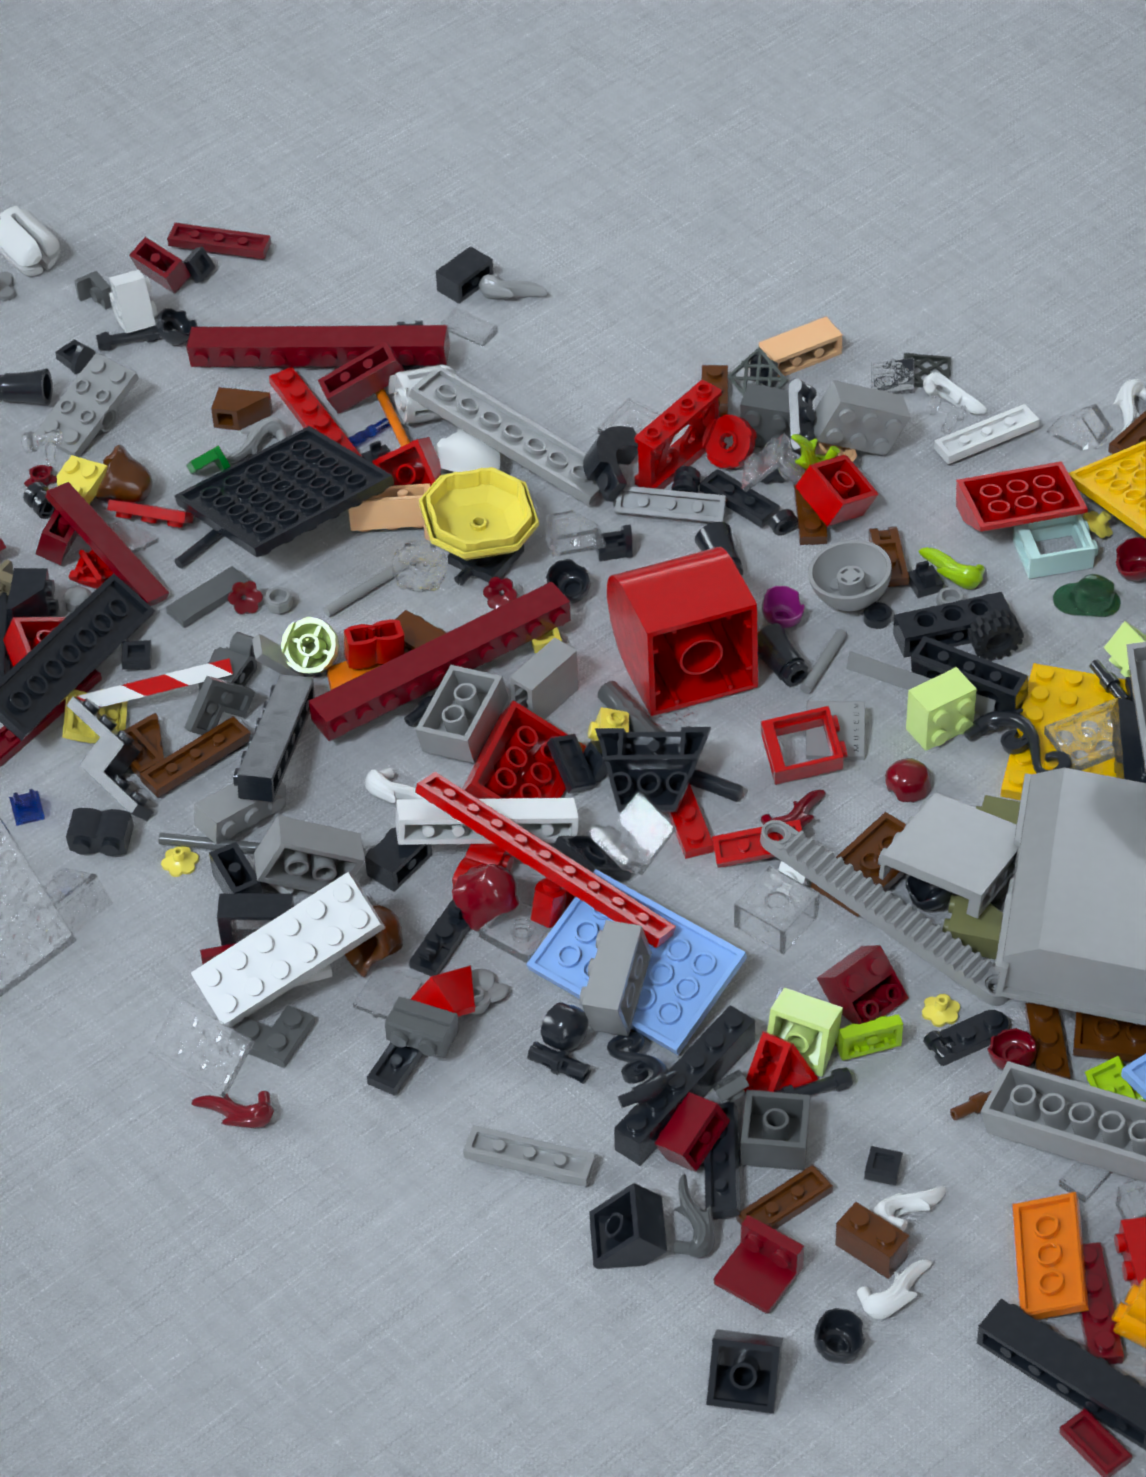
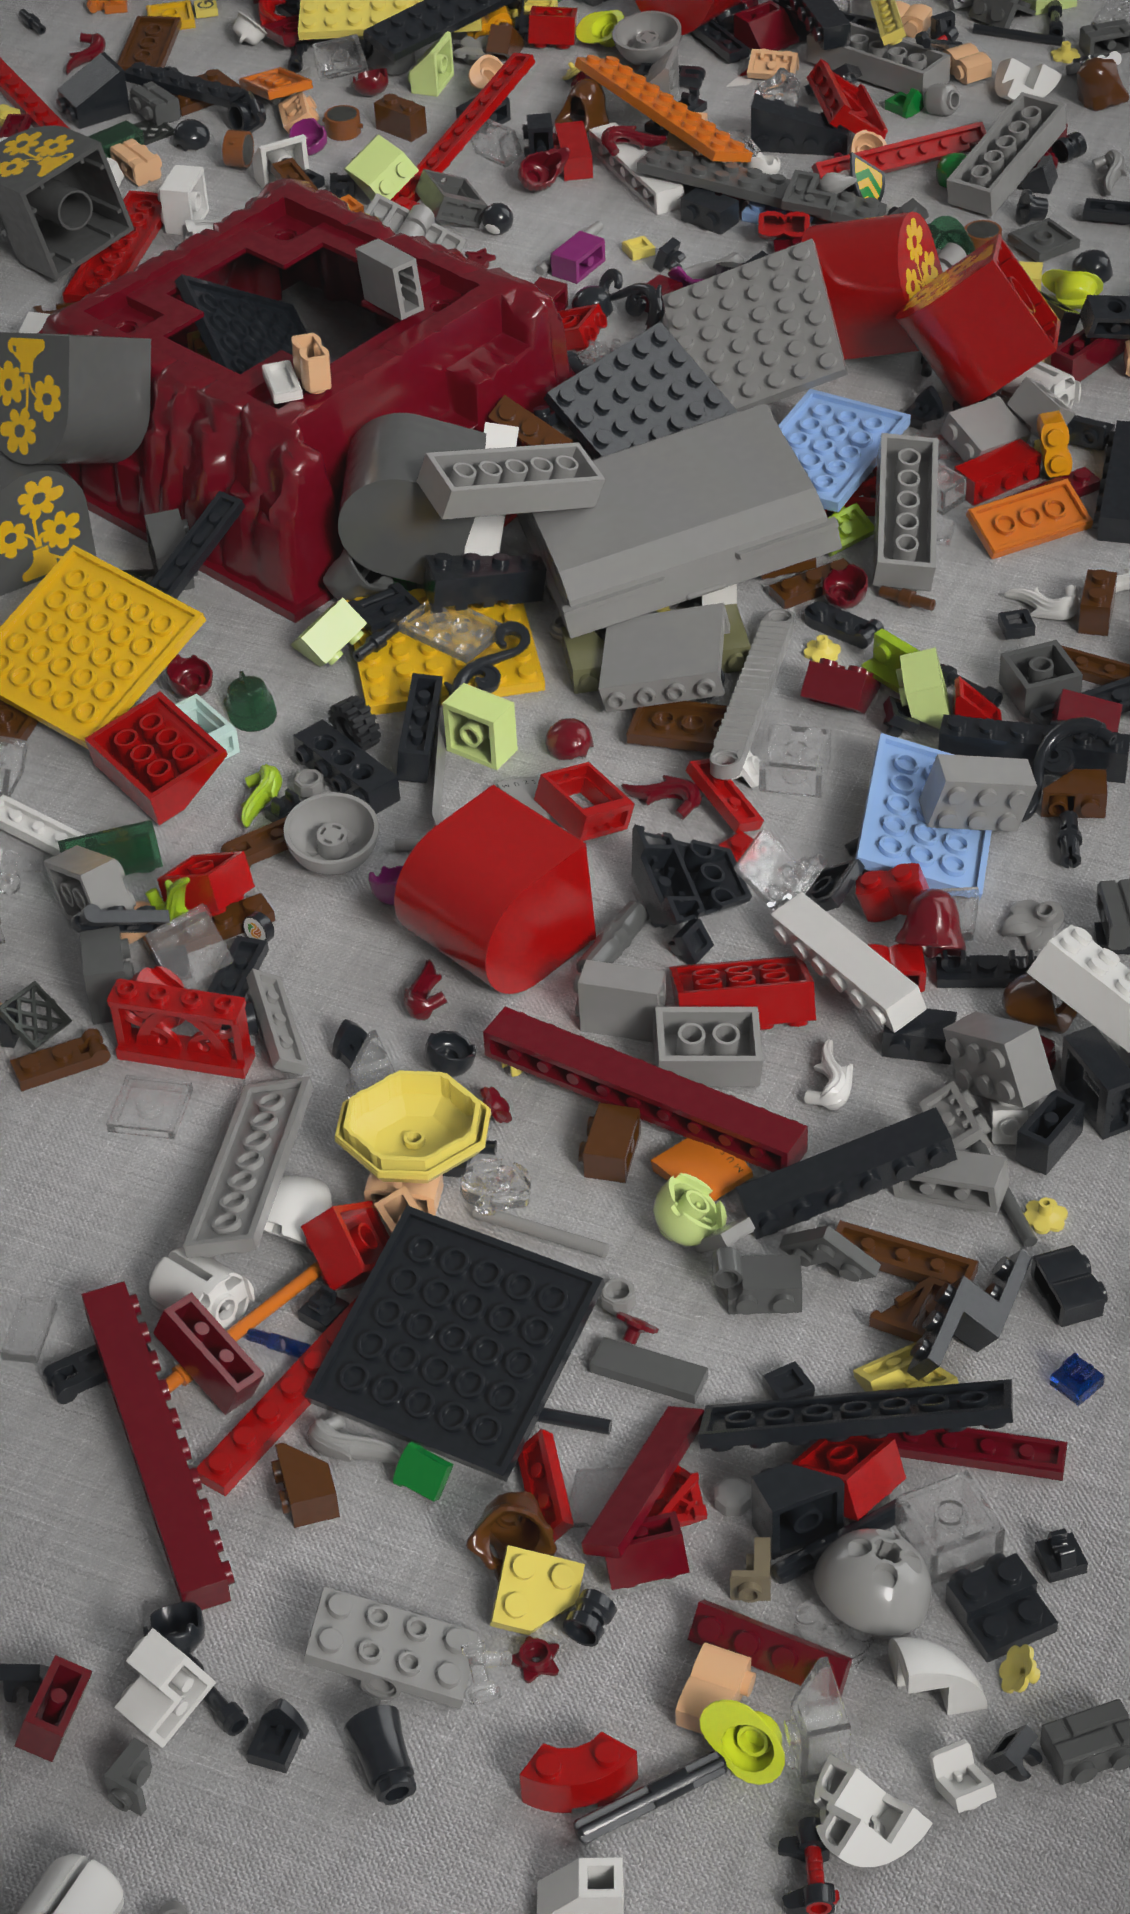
camera: 115 degrees left, 5 degrees down
sticker [76,658,233,708] -> none
red brick [344,619,404,669] -> none
red slope [410,965,475,1017] -> none
red plate [415,772,676,948] -> none
black hair [541,1002,589,1051] -> none
black plate [547,734,597,794] -> none
black arch [583,426,638,502] -> none
light yellow bracket [588,707,629,741] -> none
black plant [695,522,744,575] -> none
dark grey plate [711,1069,749,1103] -> none
none -> clear green brick [58,820,163,875]
none -> reddish brown slope [1041,769,1108,818]

